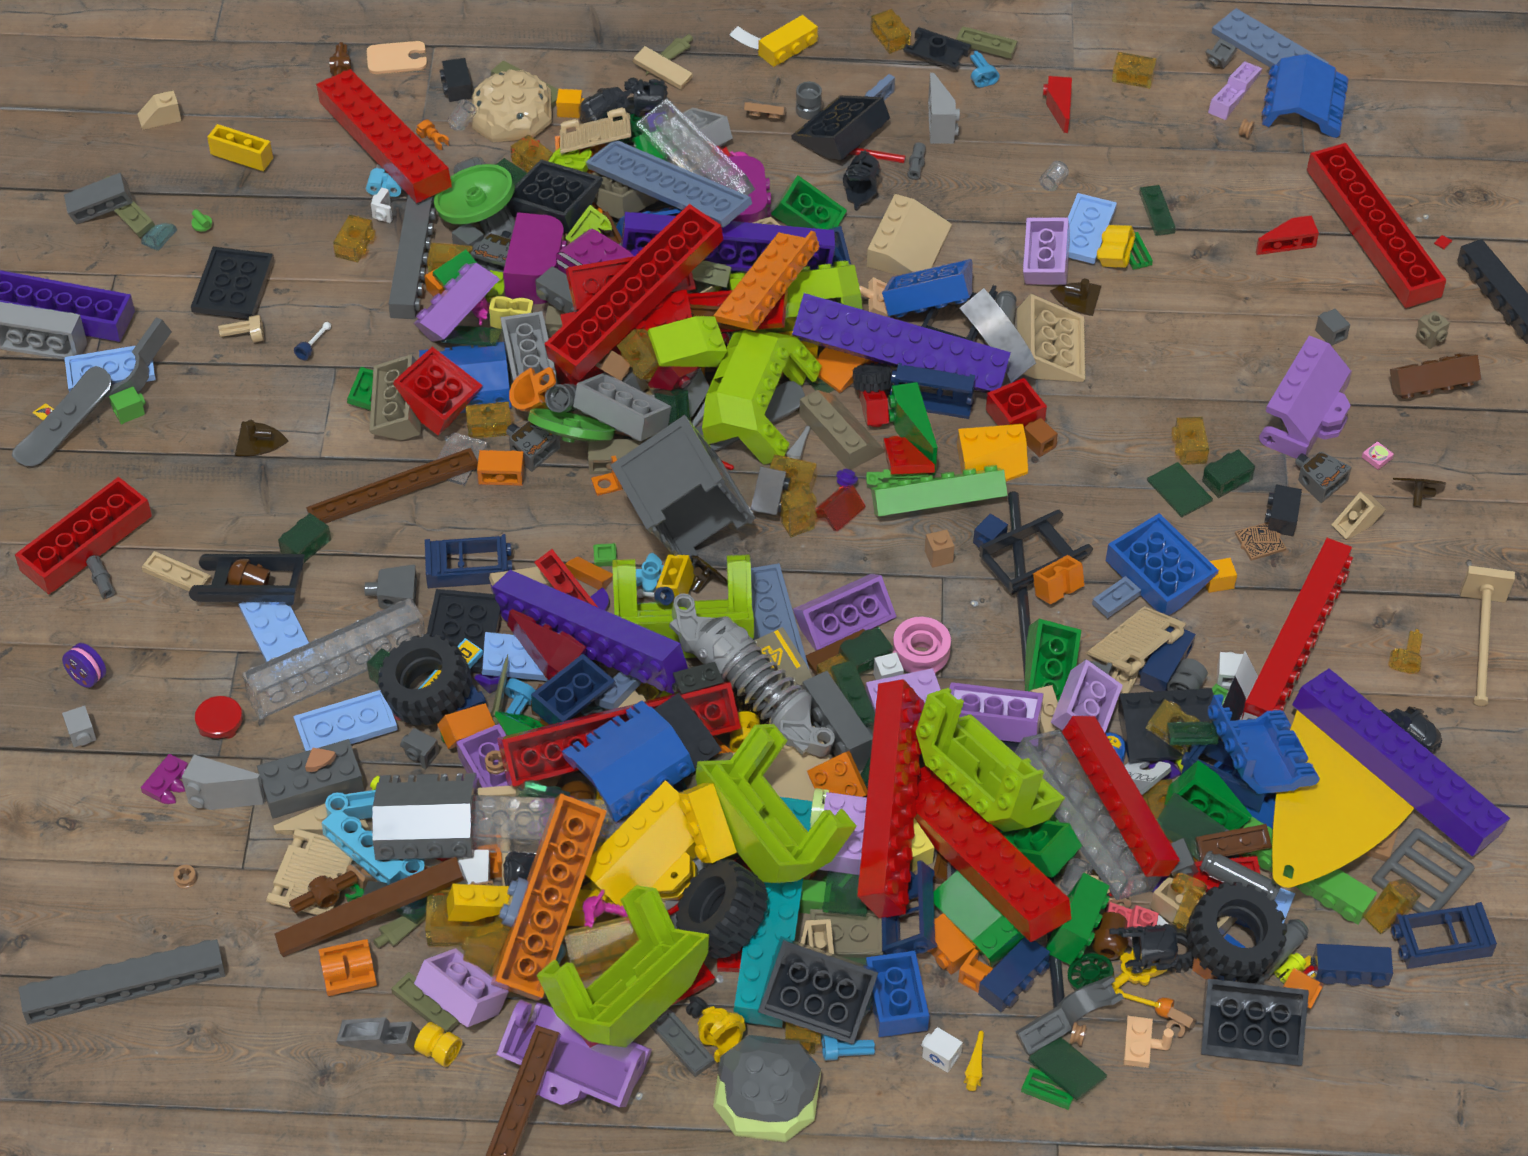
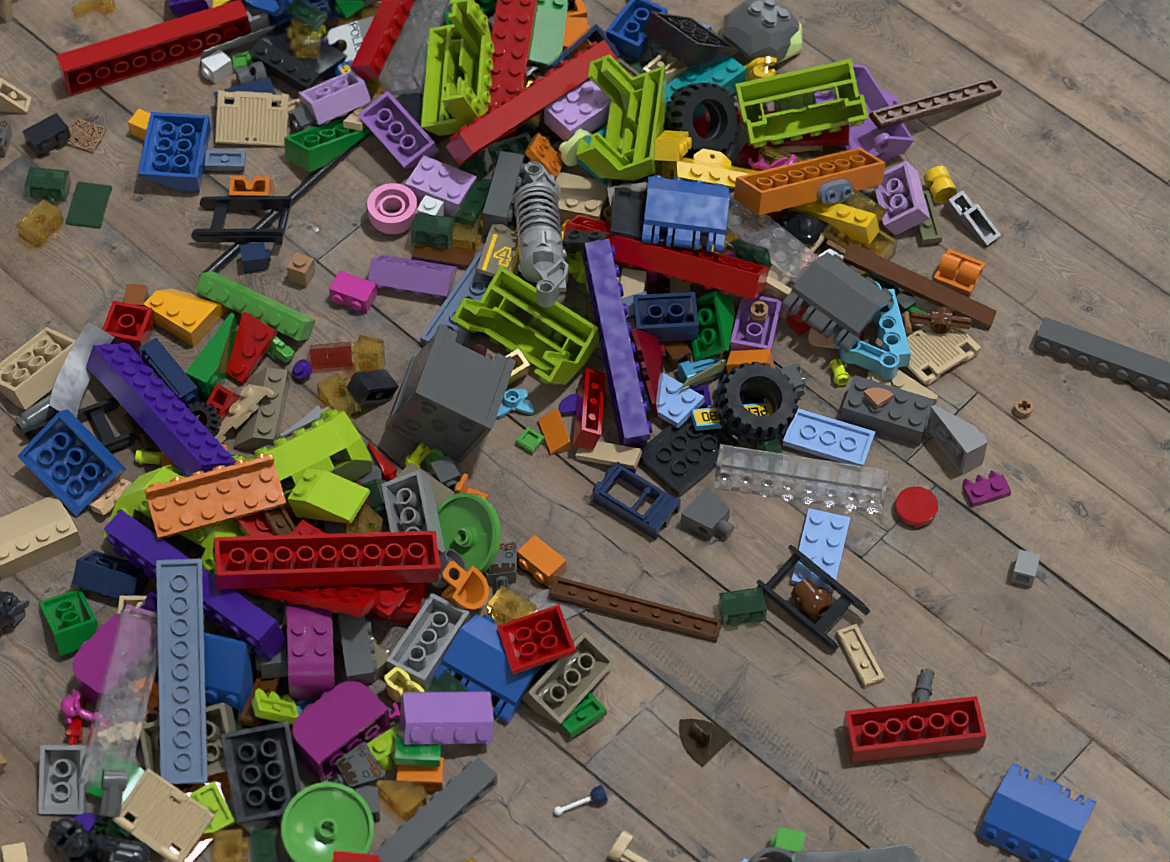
camera: 140 degrees left, 5 degrees up
dark purple head [62,643,106,688] -> none
dark blue hinge [637,587,674,605] -> none
none -> dark grey piece [100,769,127,817]
none -> tan wing [214,384,274,444]
none -> dark pink brick [329,270,377,313]

